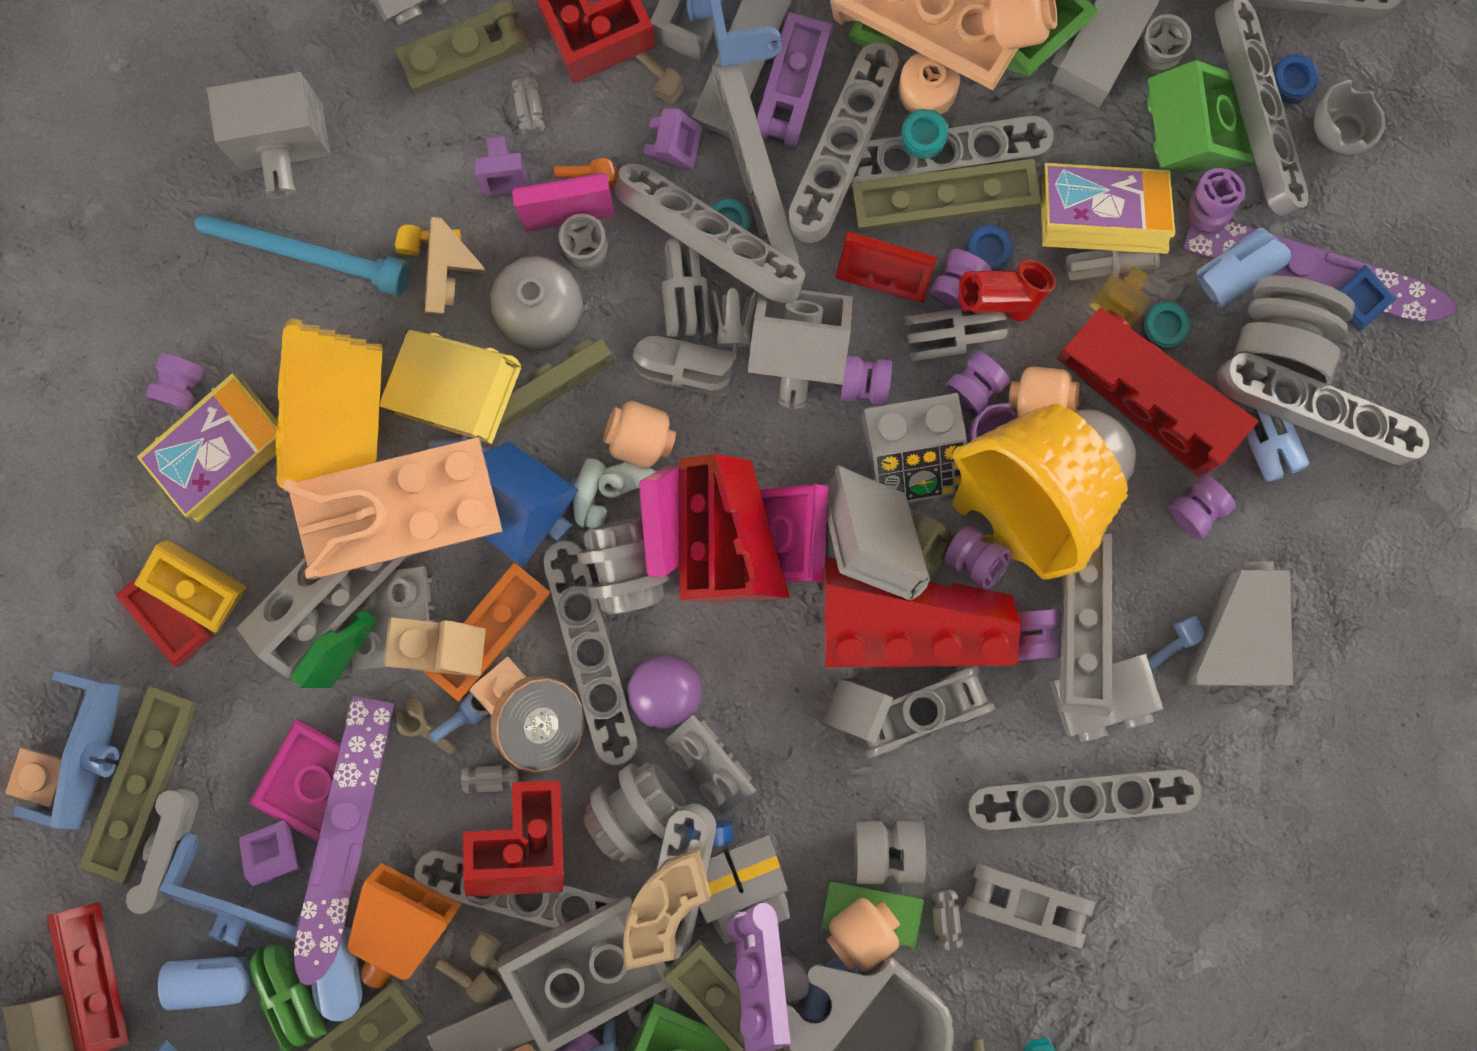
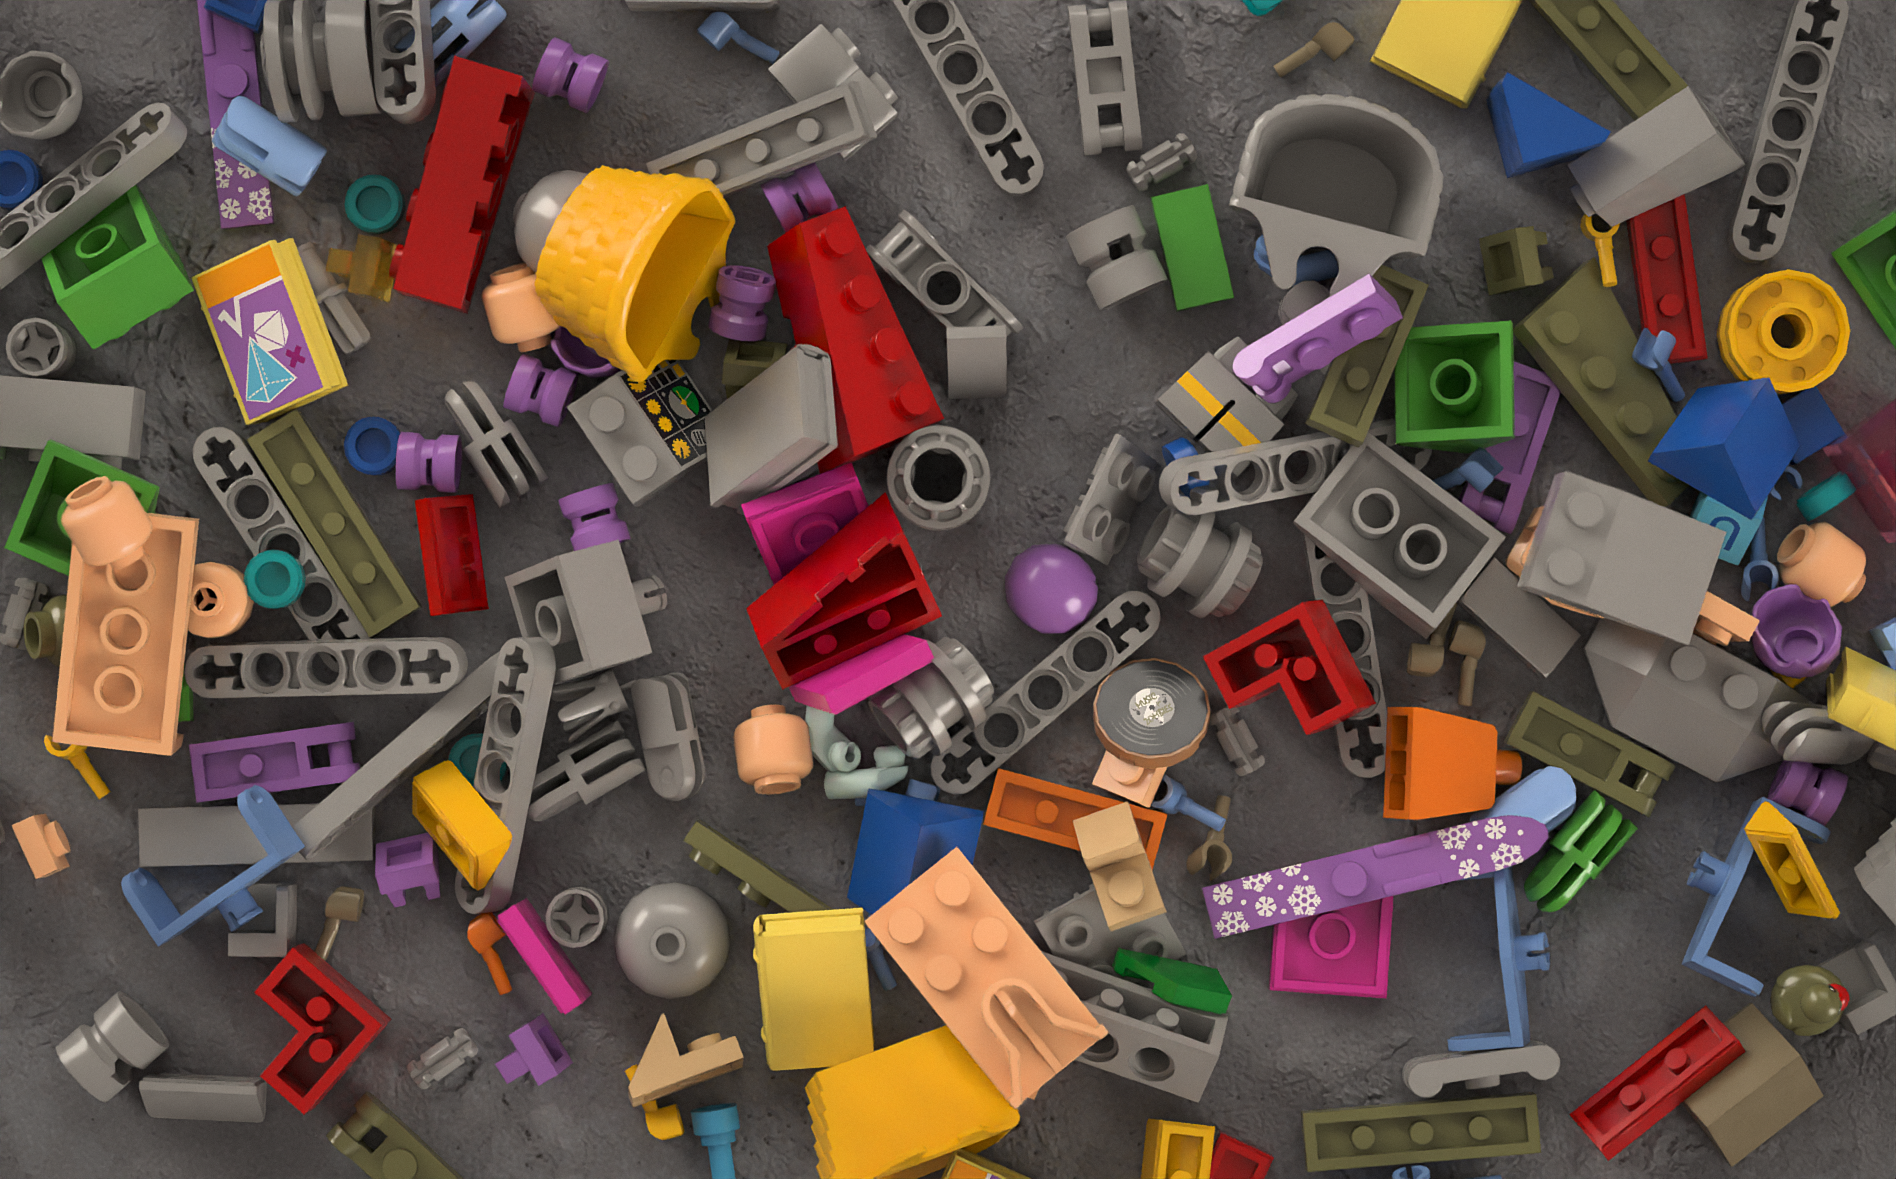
camera: 115 degrees left, 5 degrees up
light blue arm [158,957,254,1011] -> none
medium lavender tile [239,820,301,886] -> none
tan tile [623,848,711,970] -> none
light nougat head [826,898,901,972] -> none
red piece [958,259,1056,322] -> none
medium lavender wheel [1186,168,1246,232] -> none
none -> yellow slope [412,760,512,891]
none -> light grey piece [887,426,990,531]

